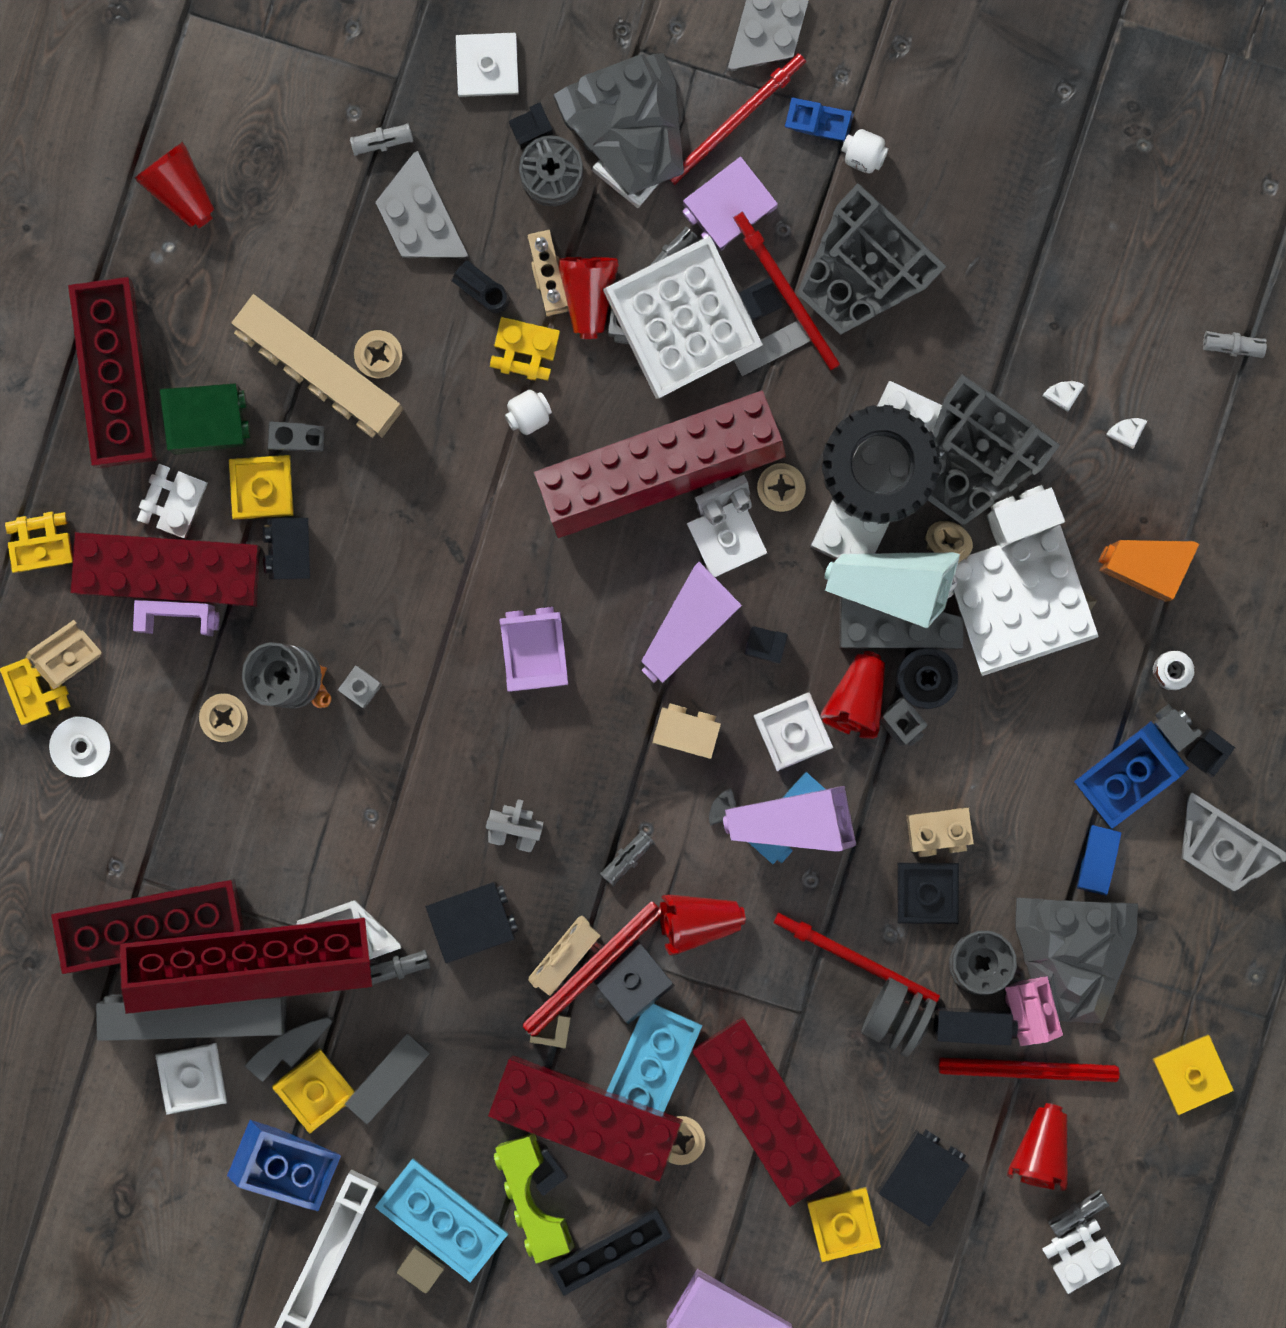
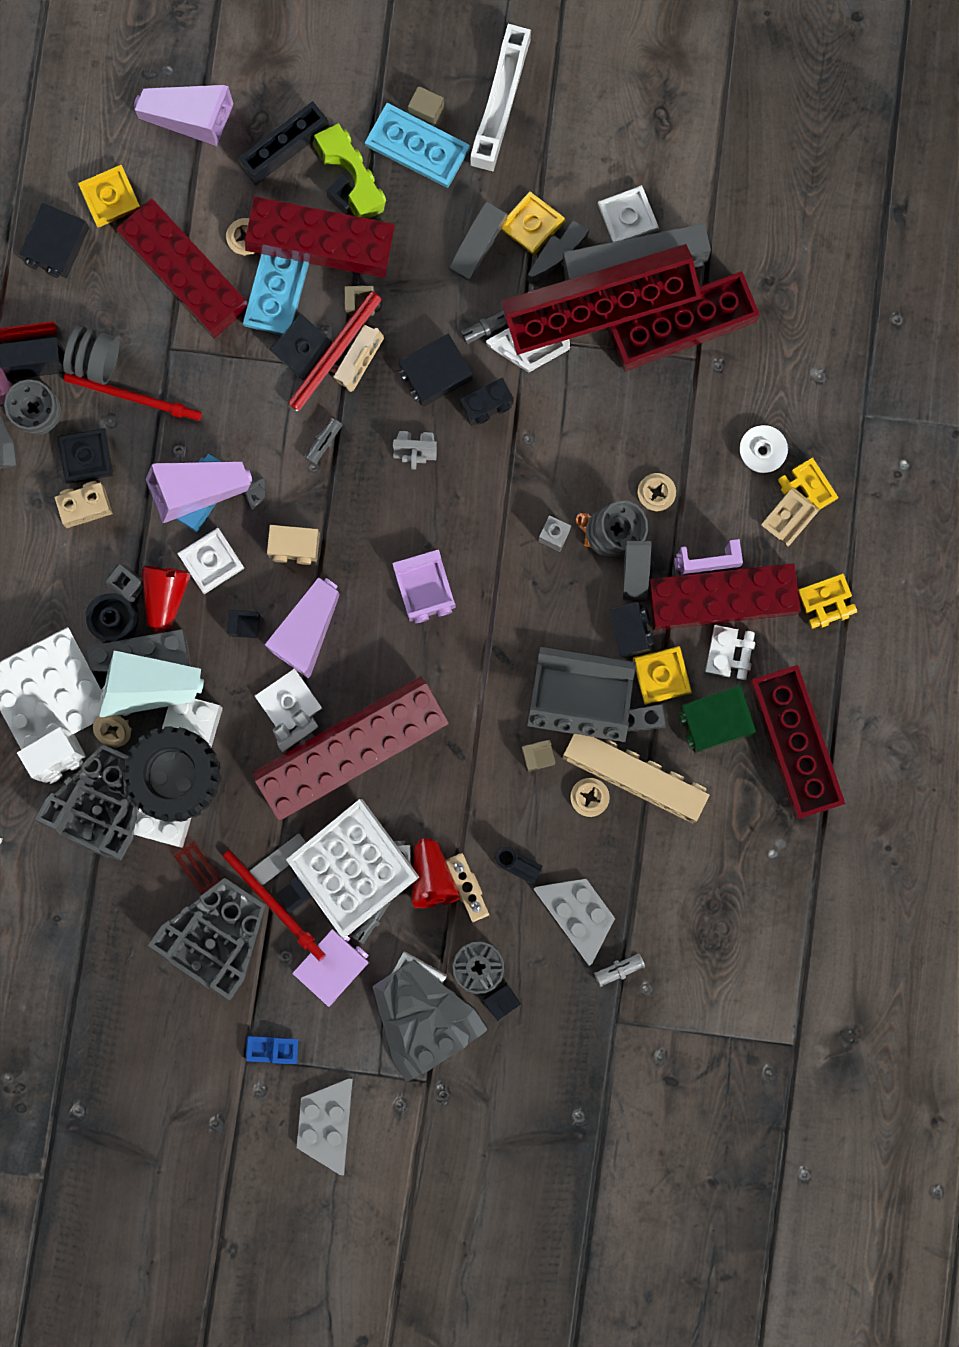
camera: 175 degrees right, 5 degrees down
red cone [134,142,215,228] -> none
blue slope [227,1120,341,1211] -> none
white plate [456,33,519,97] -> none
yellow plate [489,317,560,381] -> none
white head [505,390,552,435] -> none
red cone [659,894,746,955] -> none
red bar [669,53,806,185] -> none
tan gear [757,463,806,512] -> none
white head [841,129,889,174] -> none
white tile [1042,381,1084,412] -> none
none -> clear red tile [174,842,221,895]
none -> black brick [460,377,514,426]
none -> dark tan panel [522,740,555,772]
none -> dark grey panel [527,647,636,742]
none -> dark grey slope [622,541,651,600]

